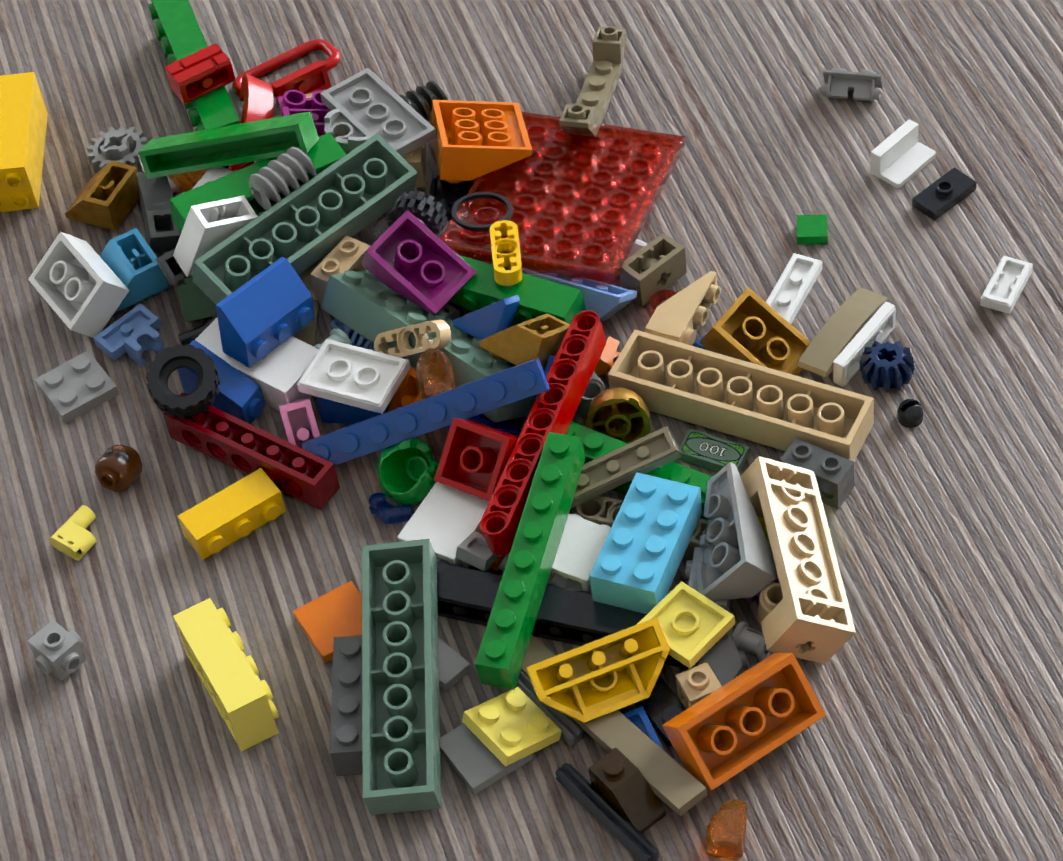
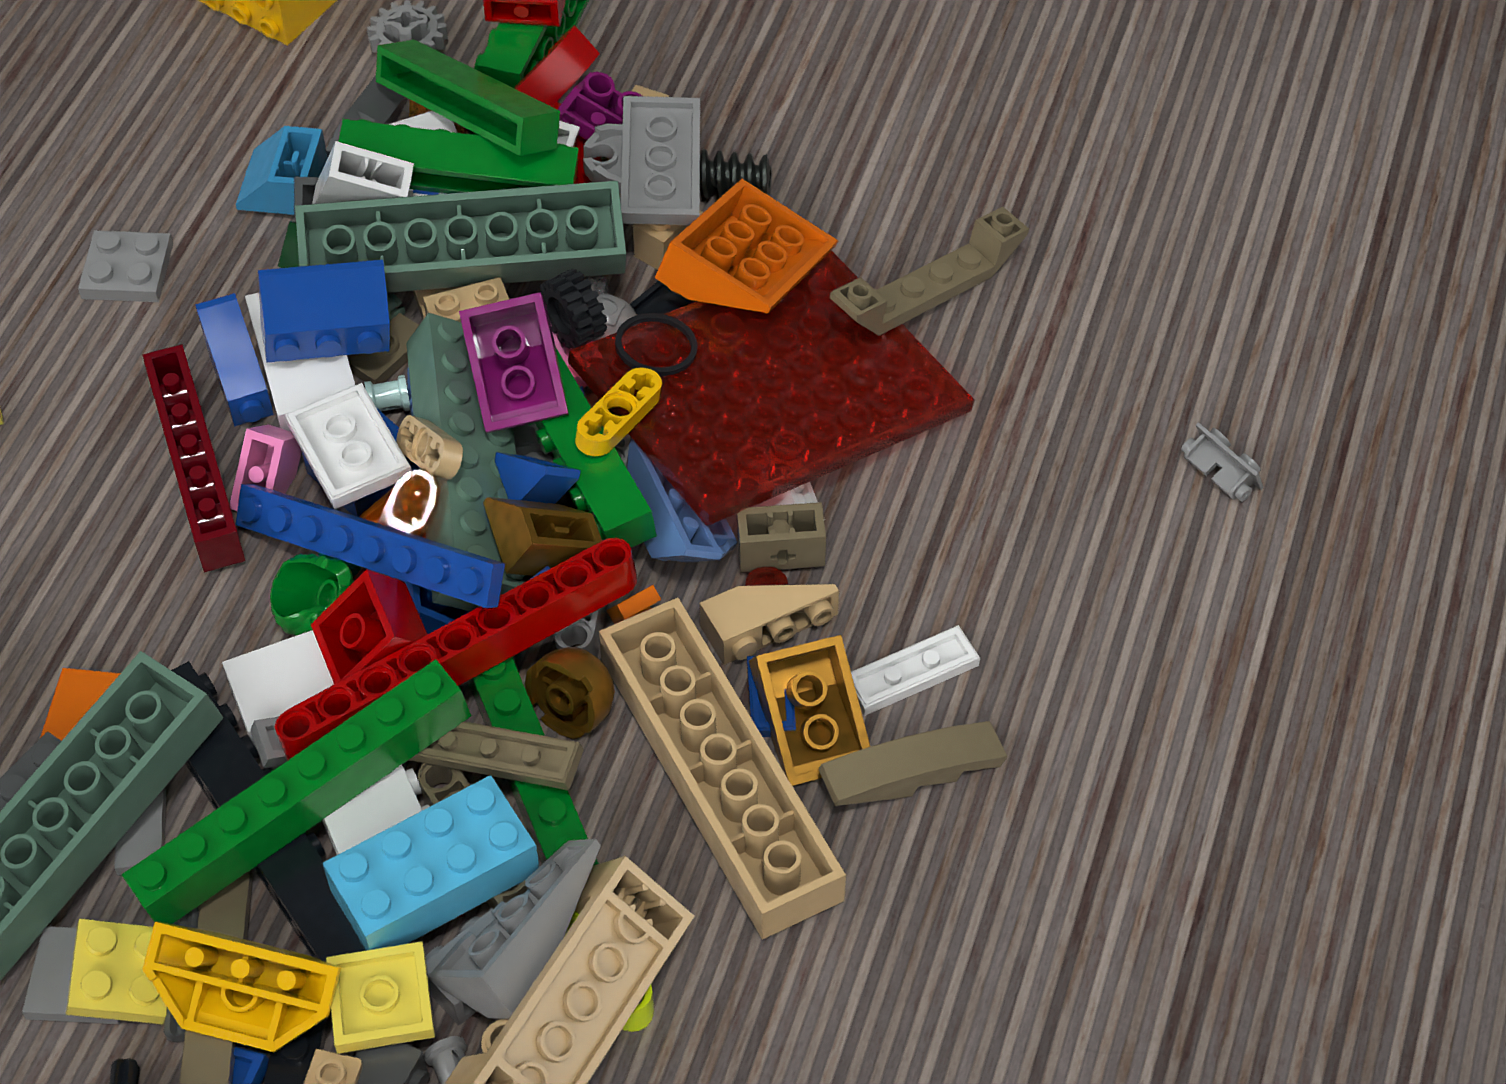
camera: 30 degrees right, 5 degrees up
white brick [28,231,130,338] -> none
pearl gold slope [65,161,140,231] -> none
medium blue plate [93,303,164,366] -> none
reddish brown head [95,445,142,492] -> none
black tyre [146,344,220,419] -> none
yellow brick [178,468,286,560] -> none
red bar [232,39,341,102] -> none
light grey piece [249,147,316,210] -> none
clear blue arm [369,493,414,524] -> none
sand green tile [678,429,750,473] -> none
dark grey brick [779,437,855,509] -> none
green tile [797,214,828,245] -> none
white tile [833,301,896,387] -> none
dark blue gear [860,338,915,393] -> none
white panel [871,119,936,188] -> none
black hinge [897,399,923,428] -> none
black plate [912,167,977,221] -> none
white plate [980,255,1033,314] -> none

